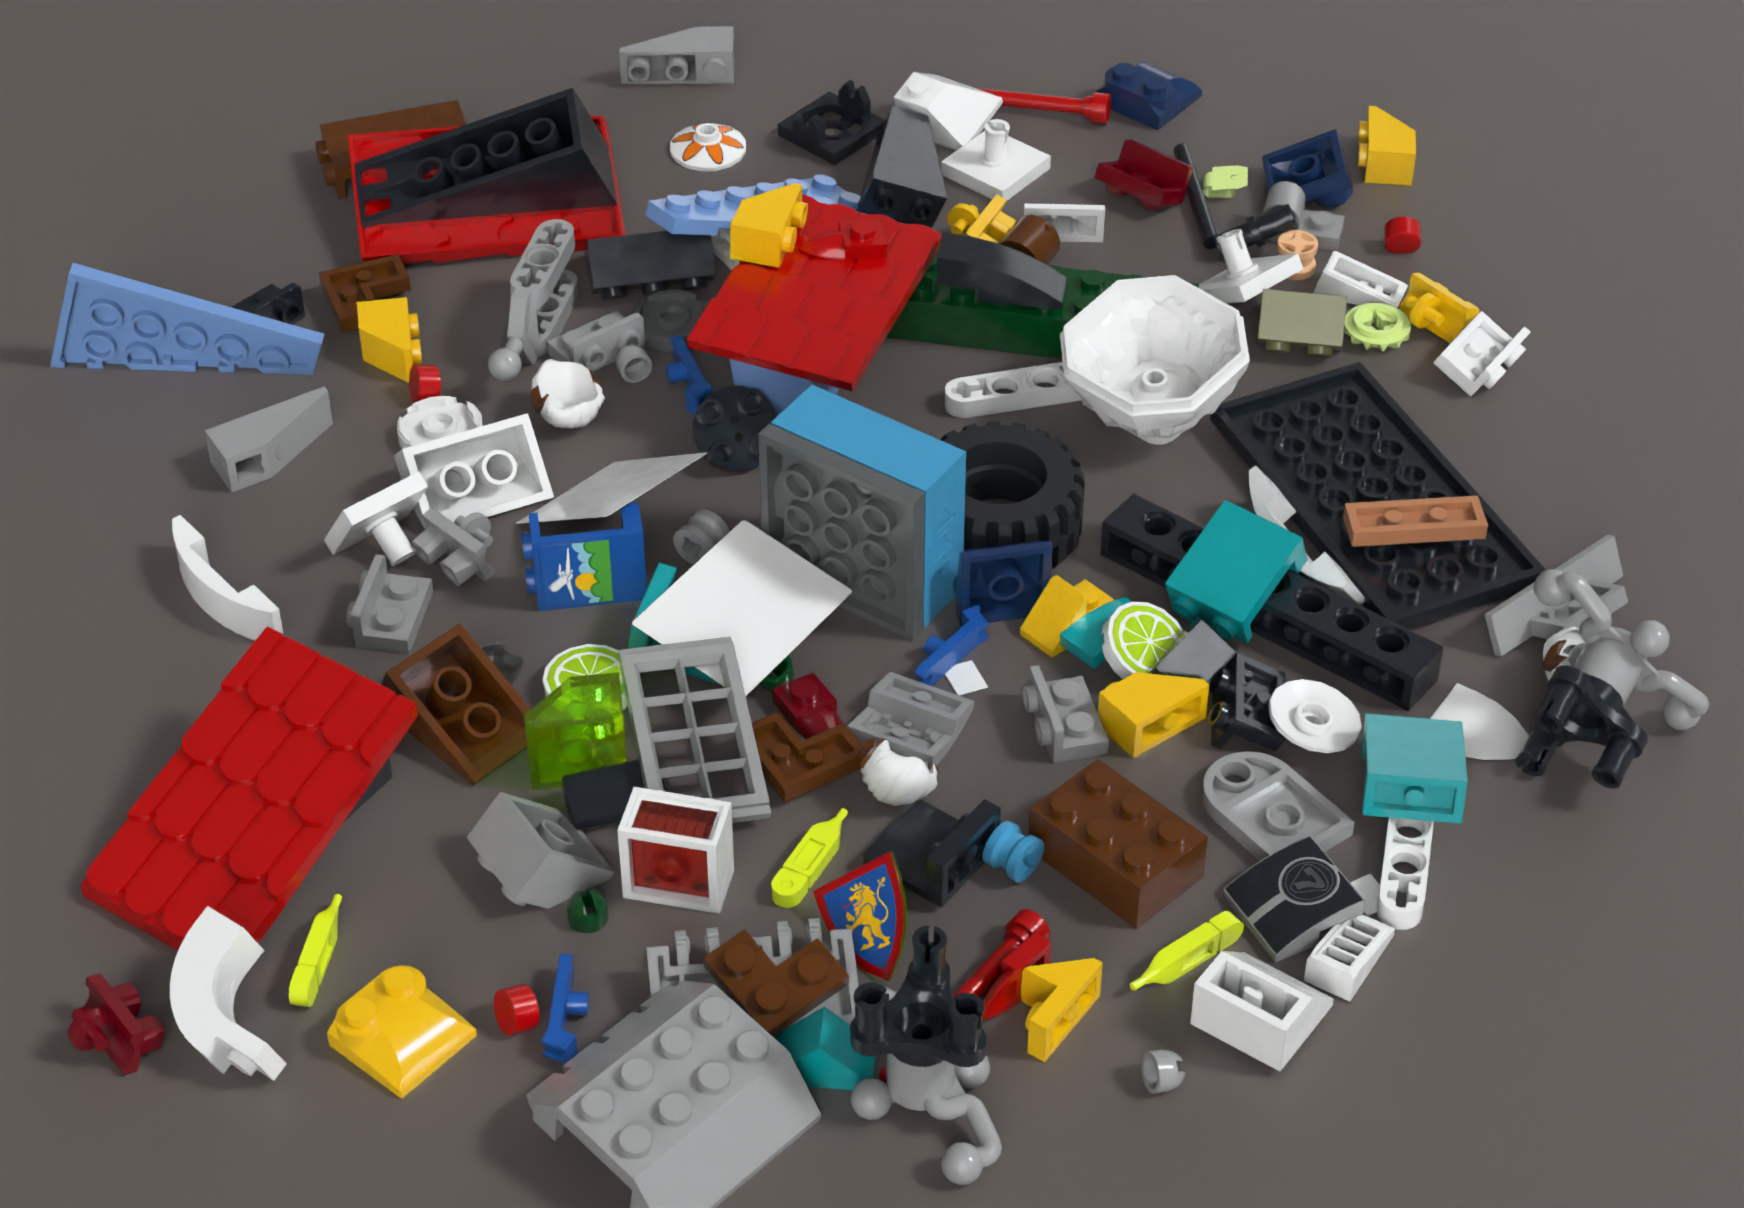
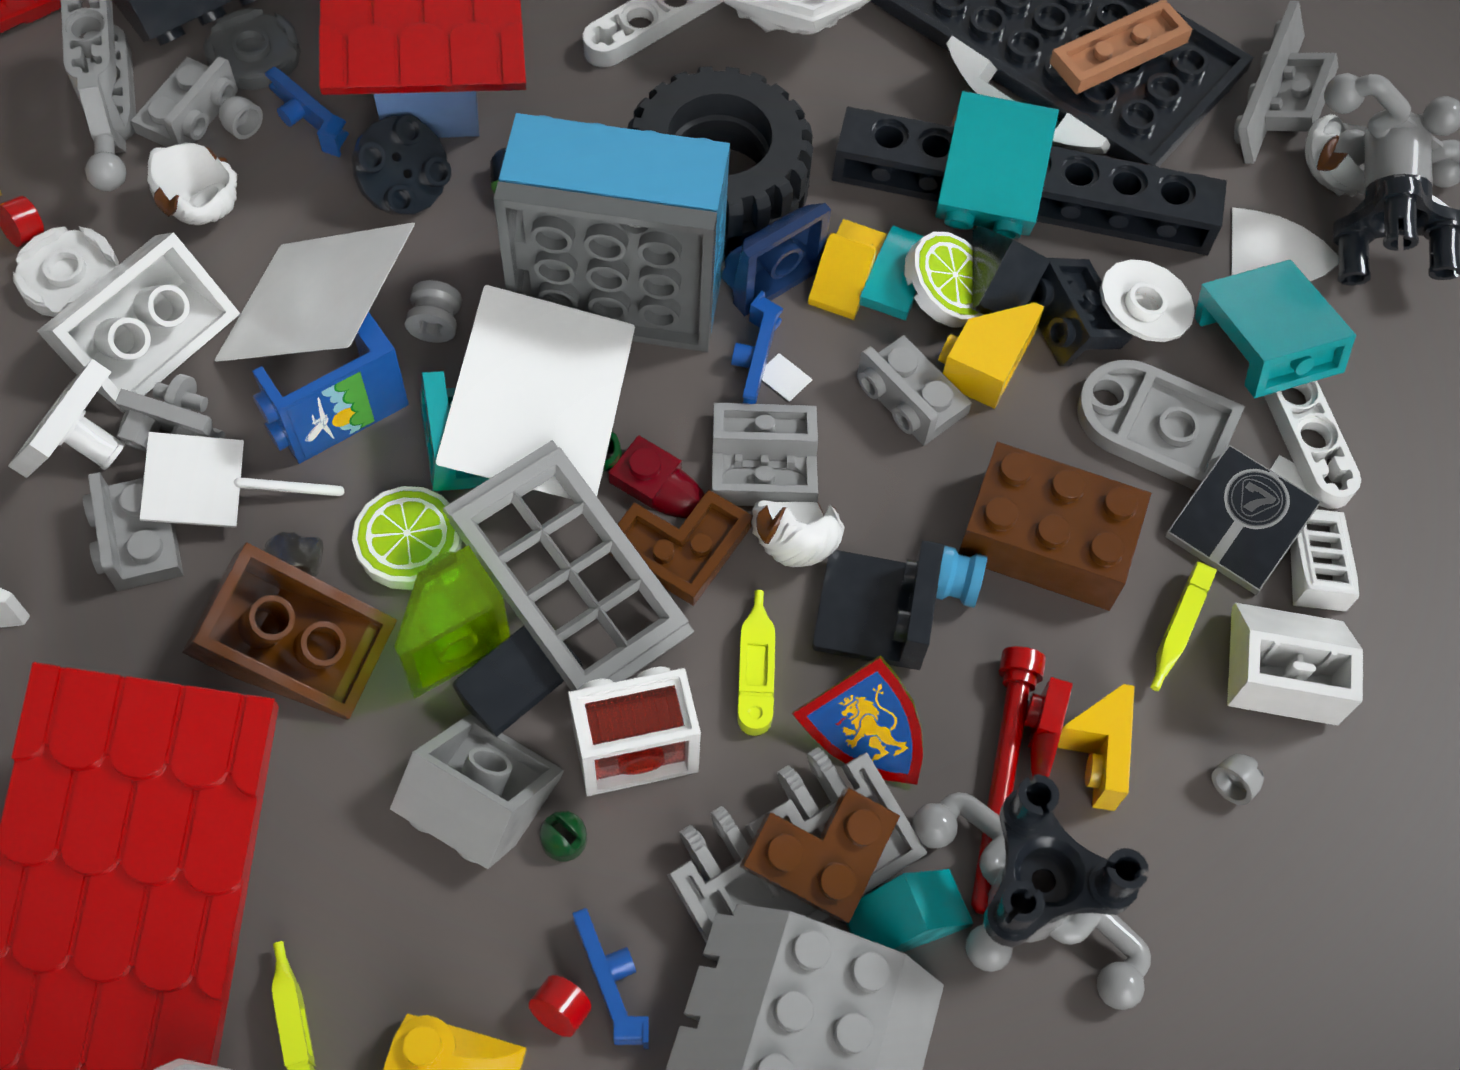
camera: 30 degrees left, 20 degrees up
none -> white piece [140,432,344,528]

